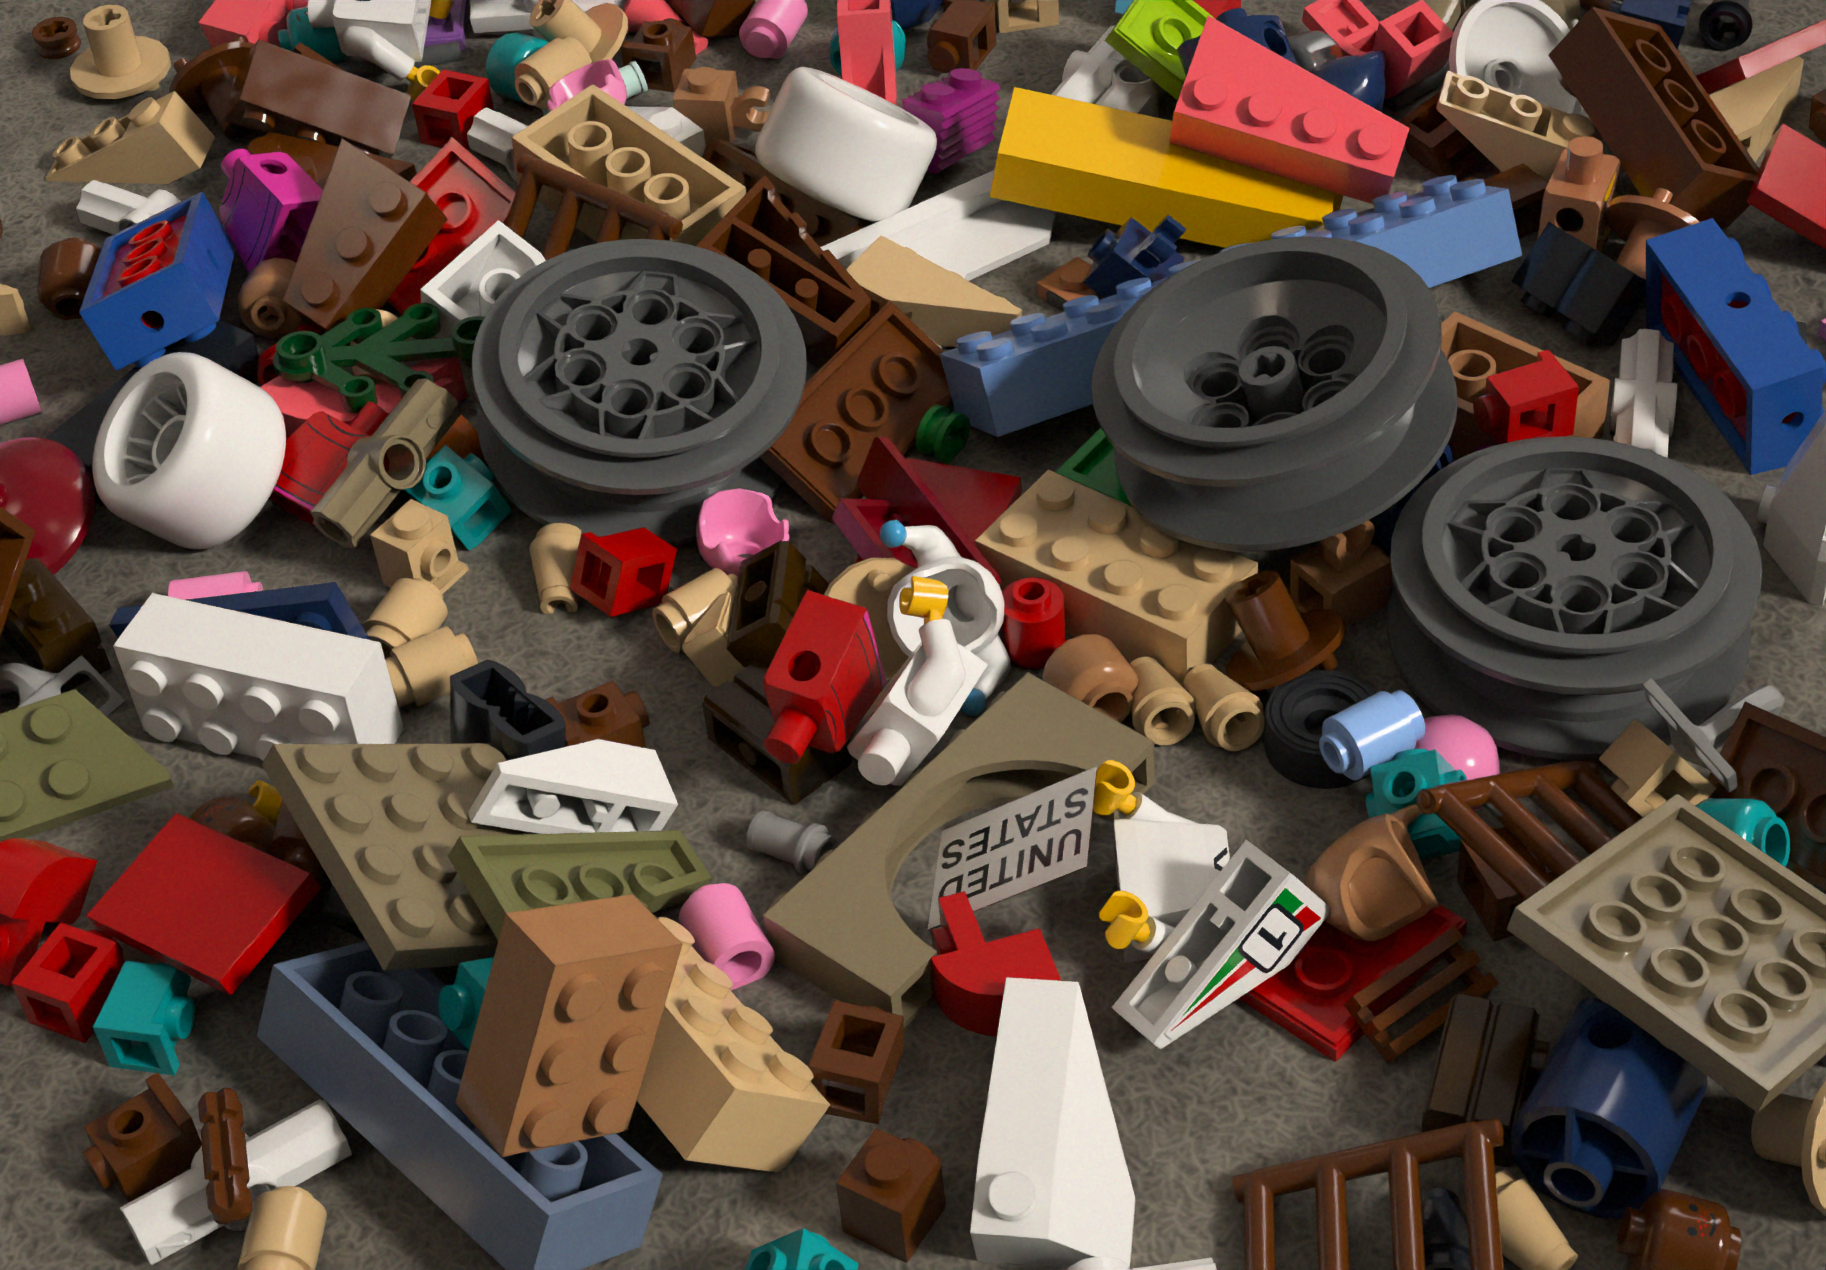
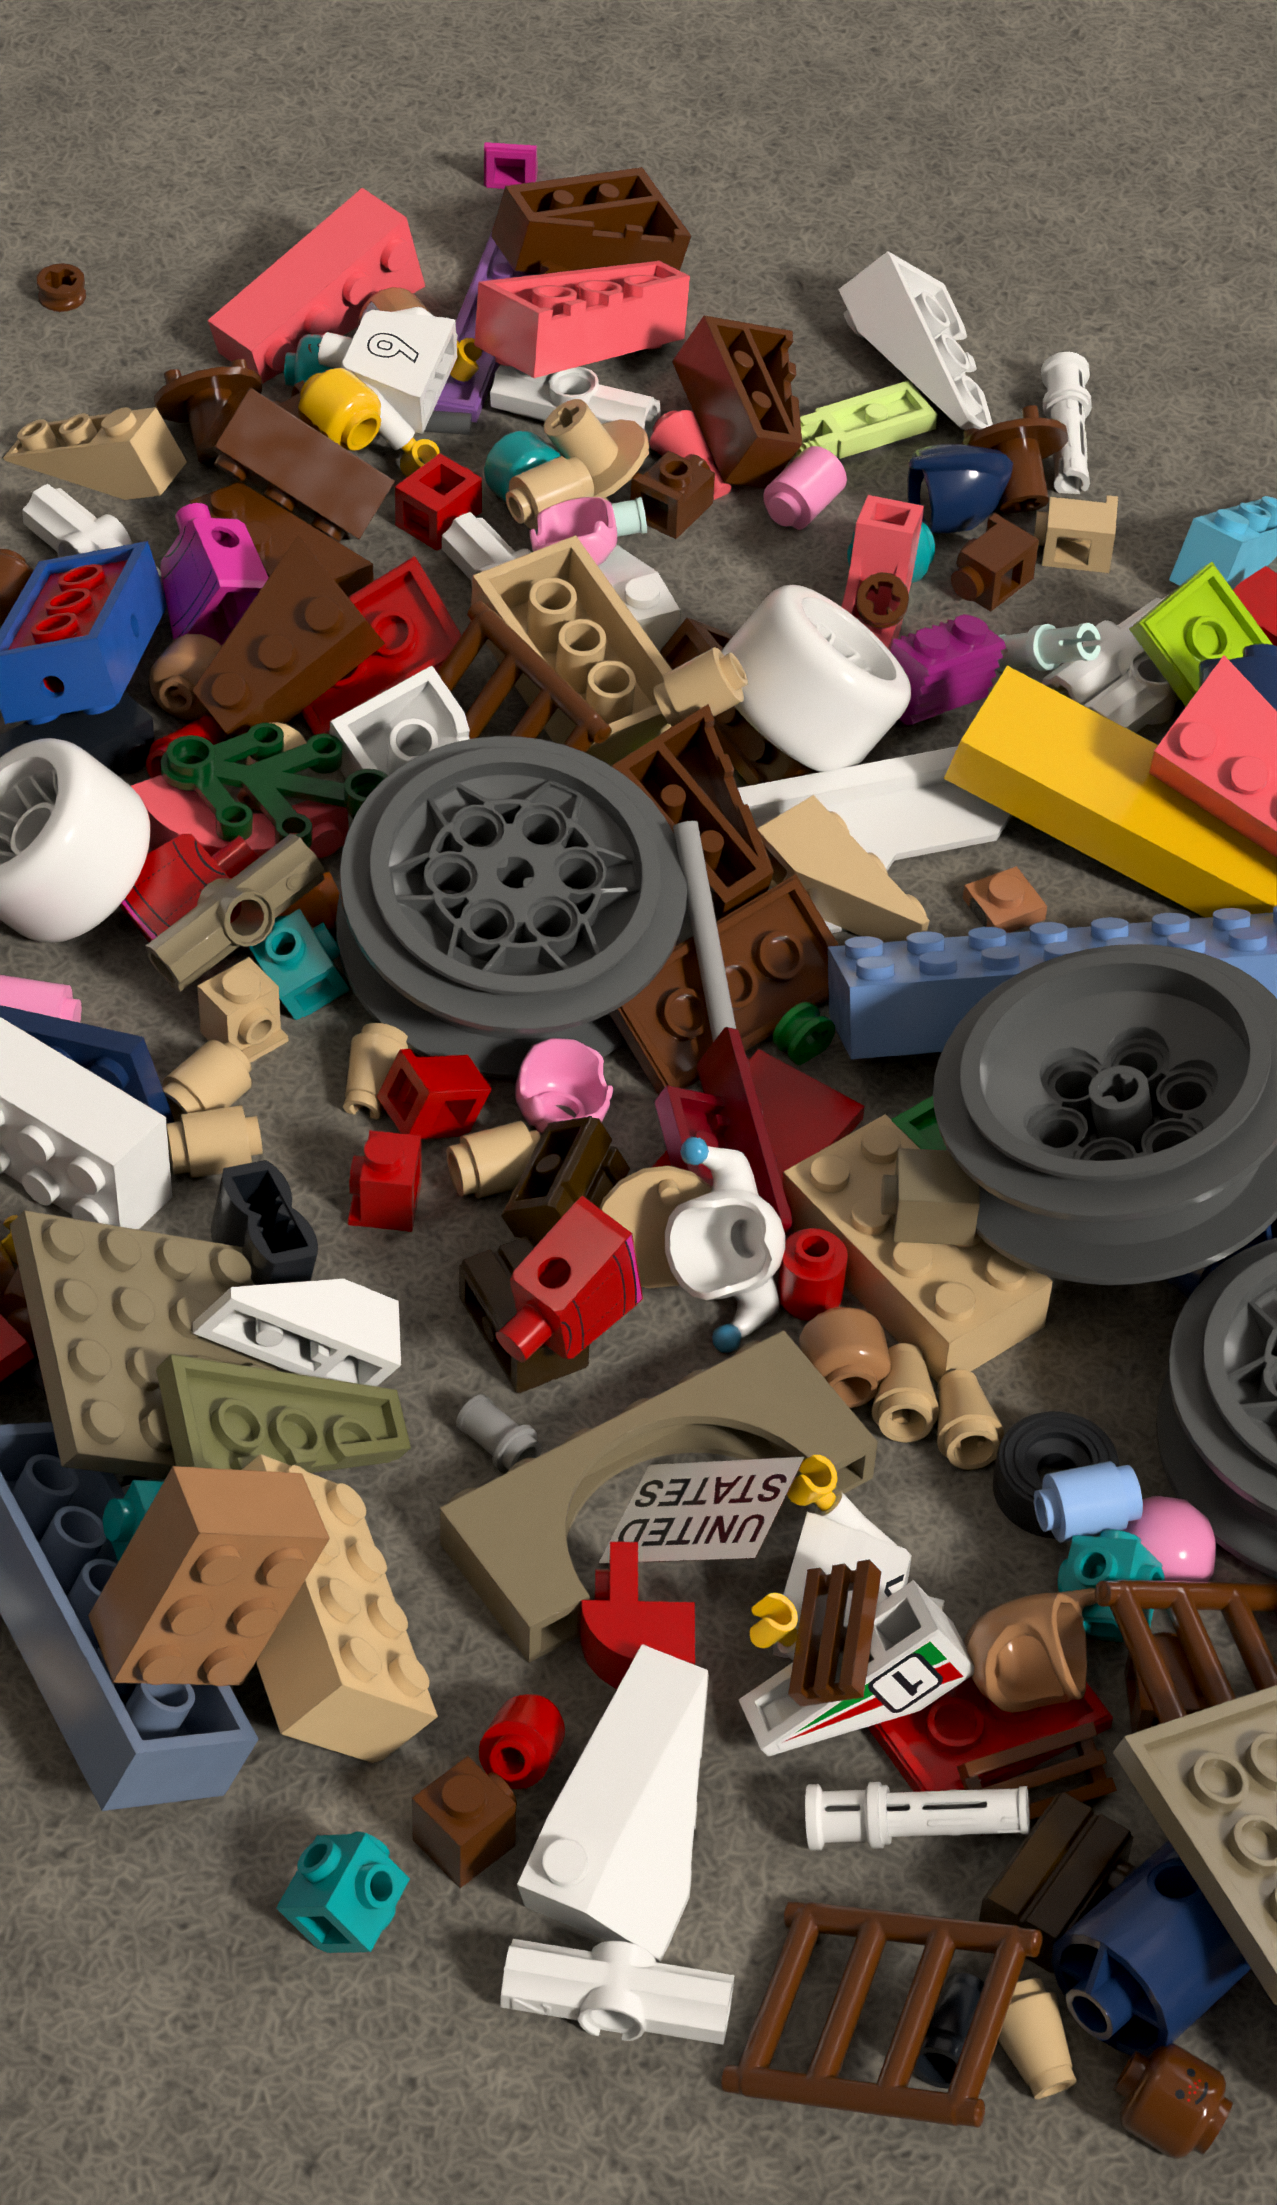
camera: 10 degrees right, 5 degrees up
tan piece [70,5,171,99] -> none
reddish brown brick [545,680,650,748] -> none
medium nougat brick [673,67,770,146] -> none
bright pink brick [679,883,775,990] -> none
tan slope [682,592,746,687] -> none
reddish brown brick [808,1000,904,1124] -> none
white torso [847,576,988,786] -> none
dark blue brick [1083,215,1186,298] -> none
reddish brown piece [1226,570,1347,698] -> none
medium nougat brick [1290,520,1392,627] -> none
none -> yellow head [298,368,381,451]
none -> red brick [348,1130,422,1232]
none -> red brick [479,1694,565,1789]
none -> tan brick [653,647,748,727]
none -> light grey bar [673,821,736,1042]
none -> reddish brown tile [788,1559,881,1707]
none -> white pin [805,1782,1030,1851]
none -> reddish brown bush [856,572,909,629]
none -> dark tan brick [881,1148,980,1245]
none -> light aqua pin [996,623,1101,672]

